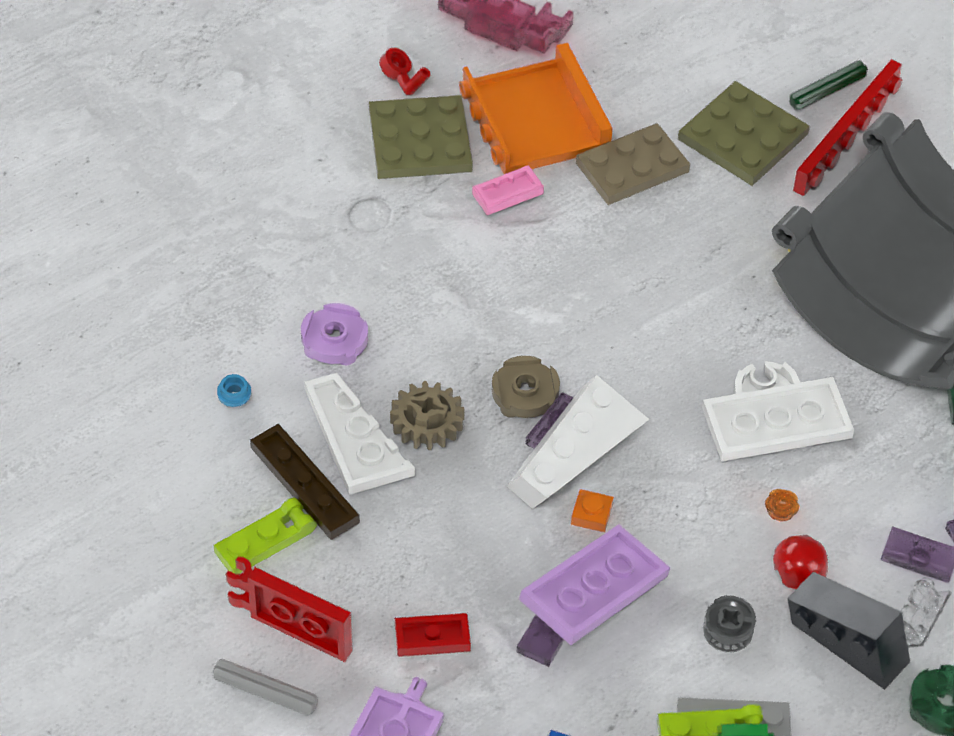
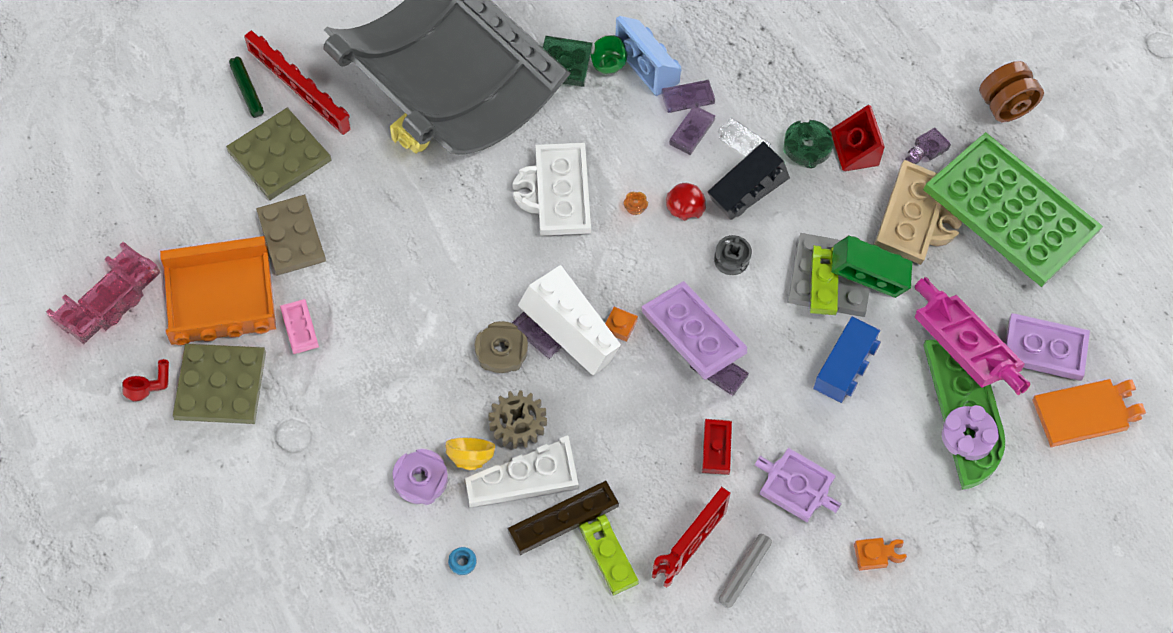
camera: 80 degrees left, 10 degrees up
none -> yellow piece [445,438,495,470]

